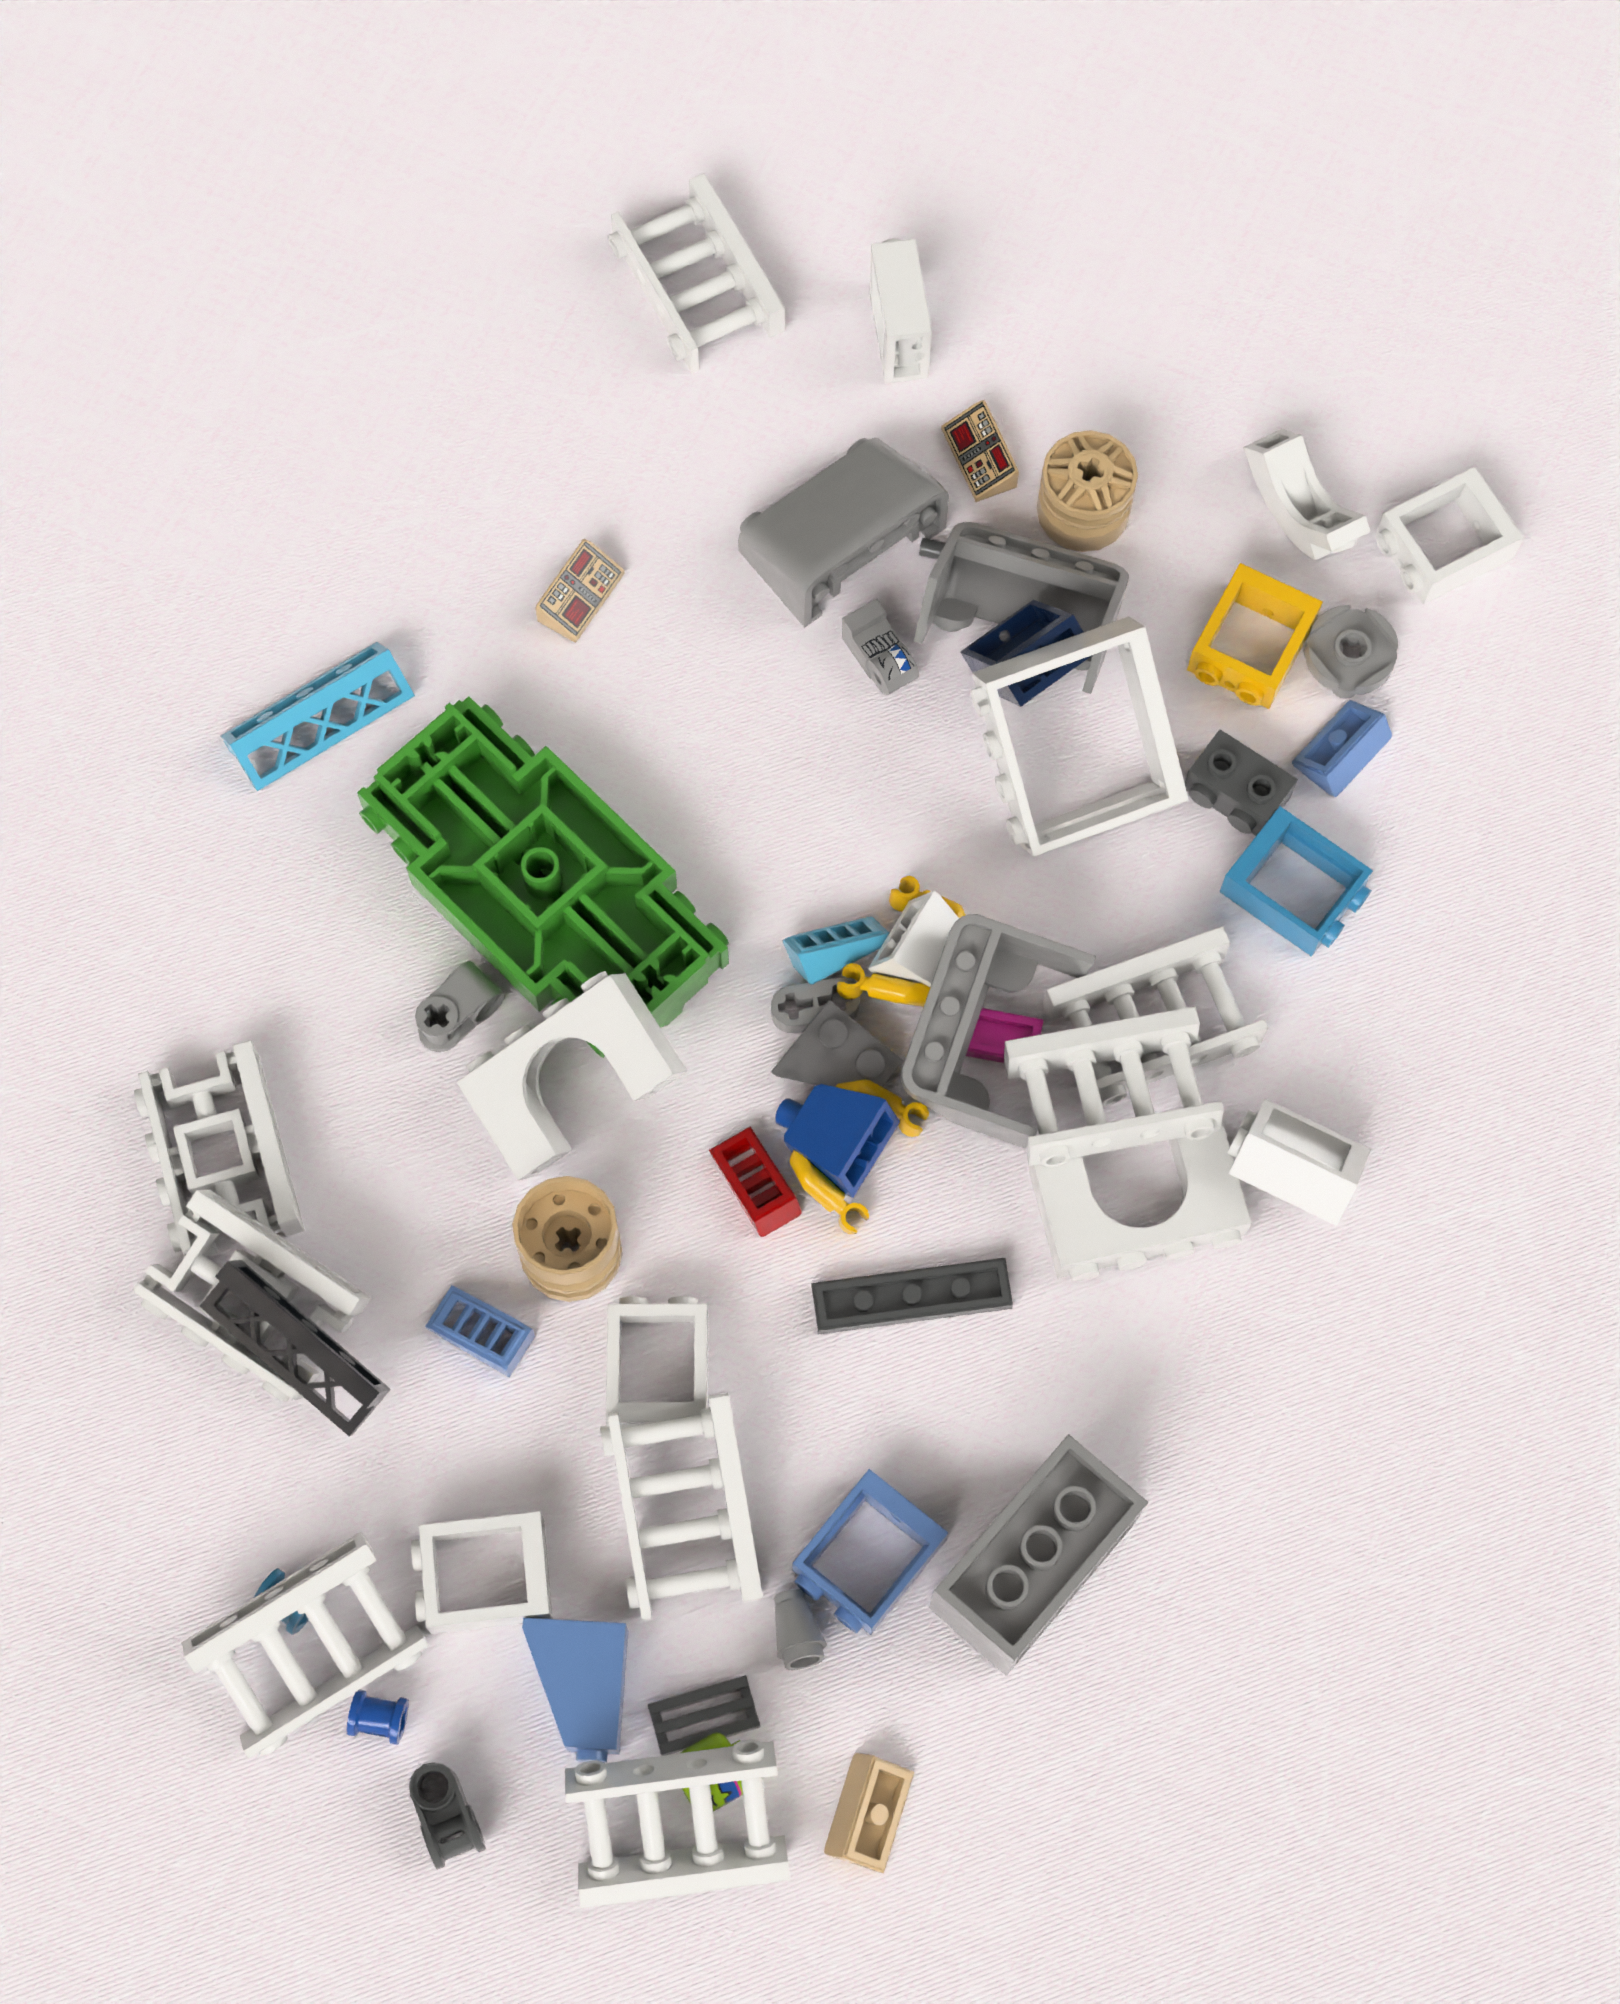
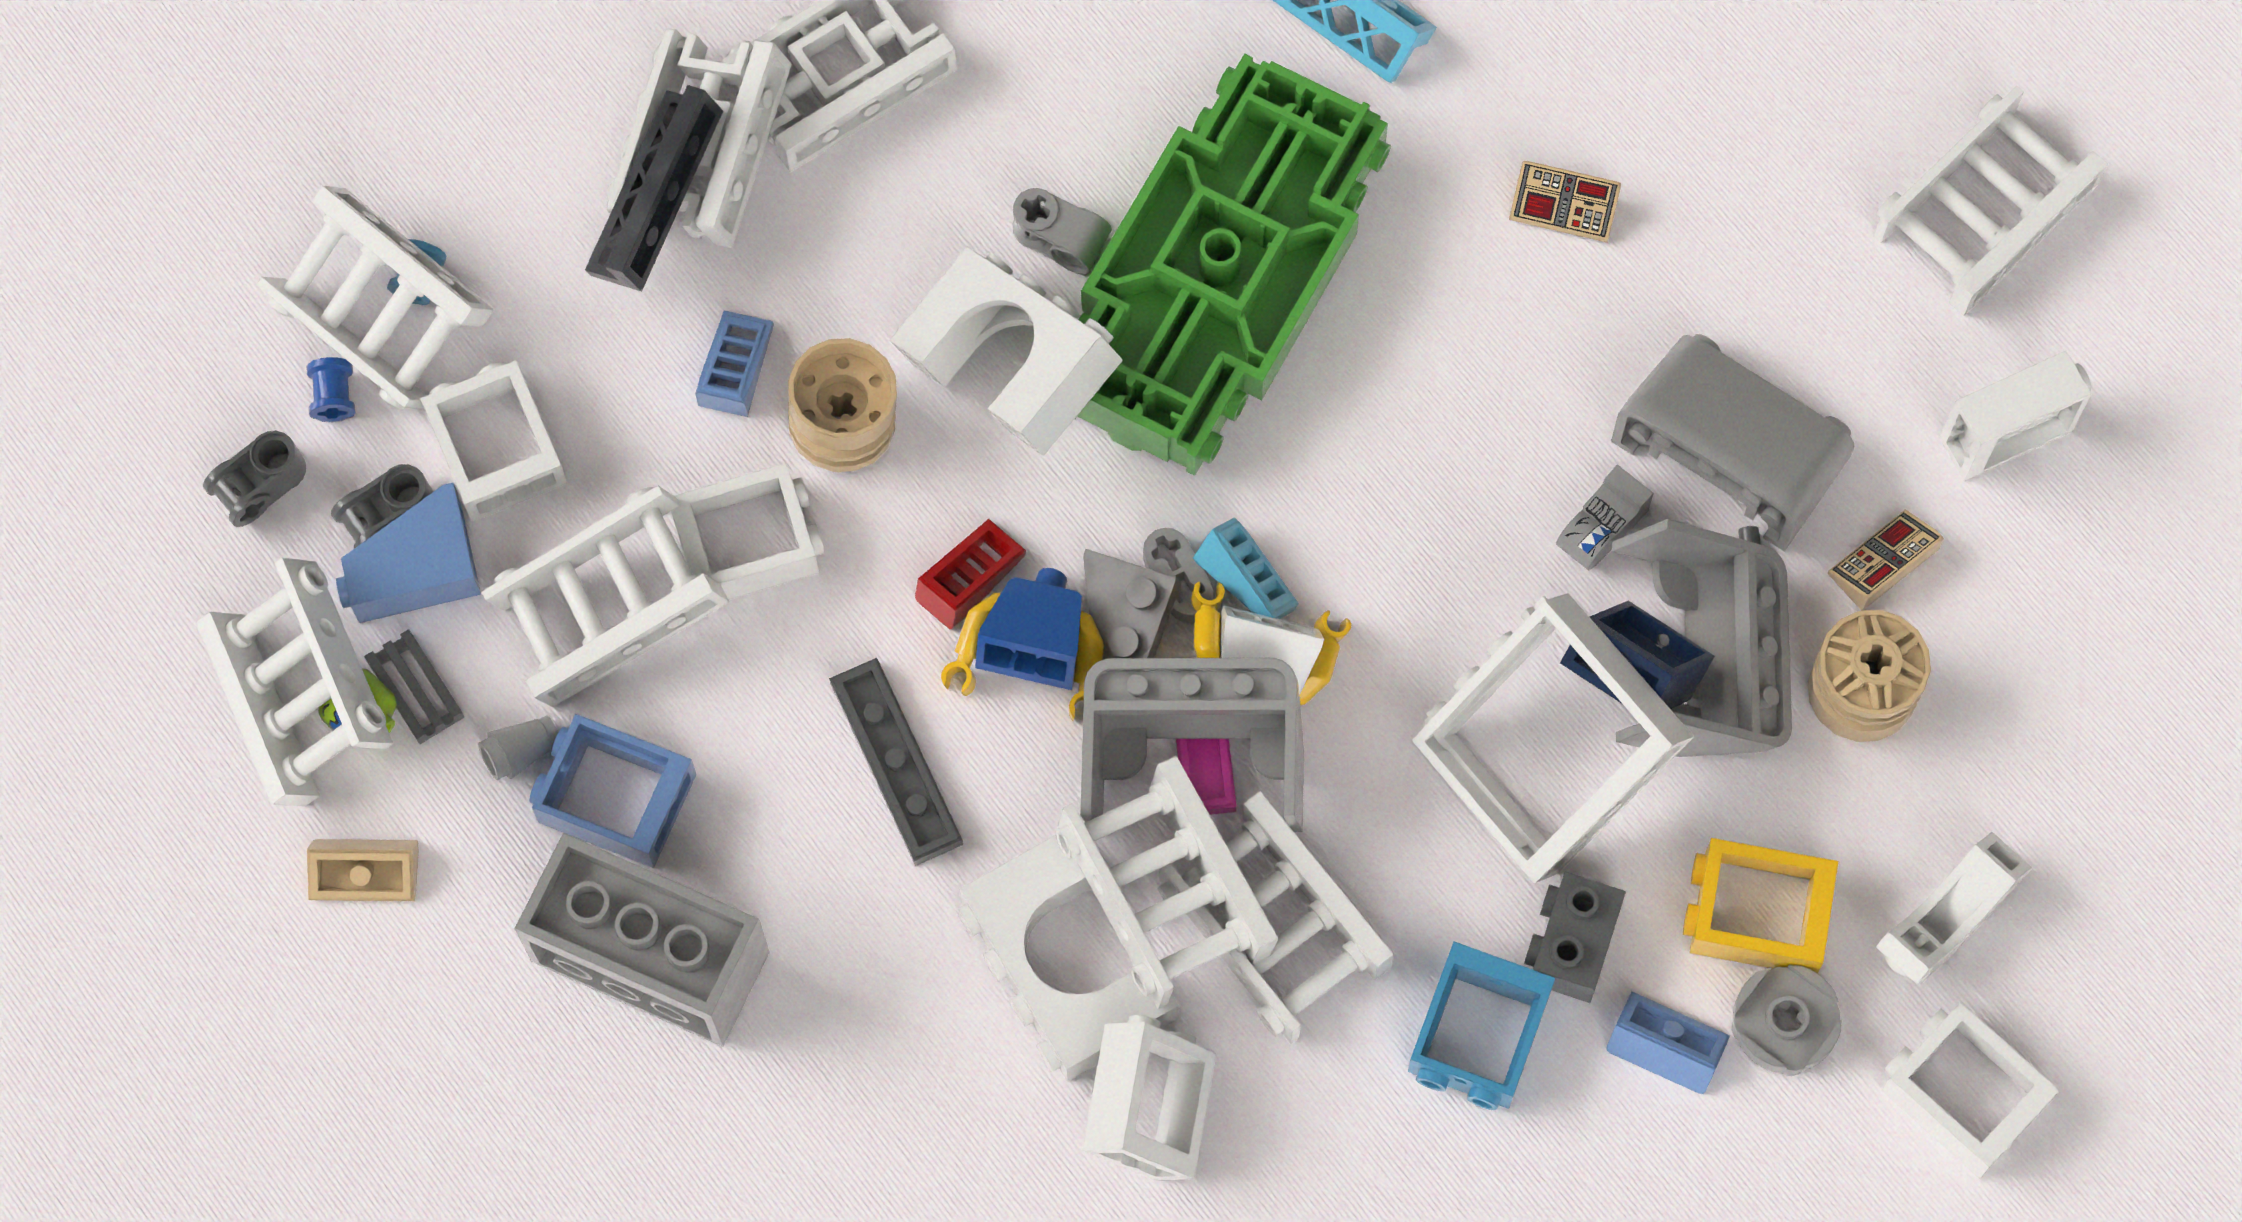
camera: 75 degrees right, 0 degrees up
none -> dark grey piece [331,464,433,549]

